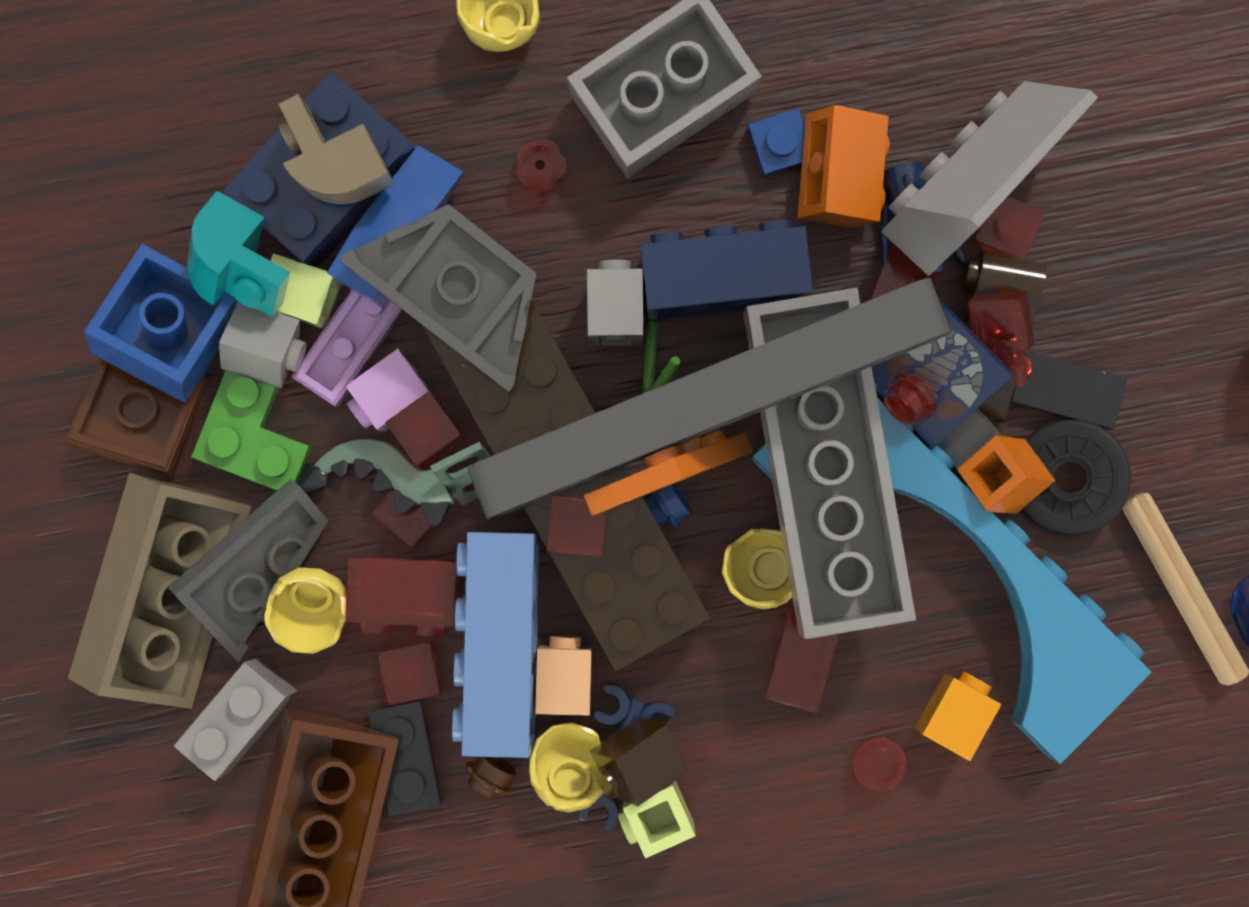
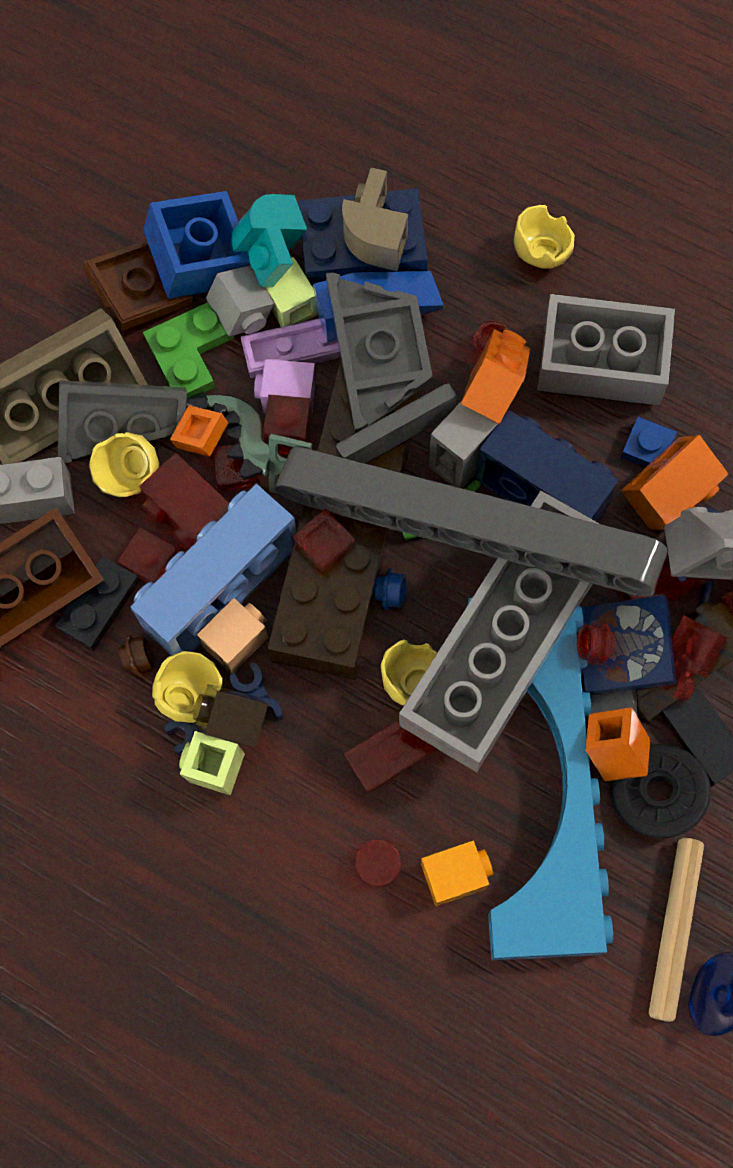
camera: 40 degrees right, 15 degrees down
orange wing [584,430,753,516] -> none
none -> orange plate [170,405,229,457]
none -> dark grey tile [336,384,457,464]
none -> orange brick [461,329,531,424]

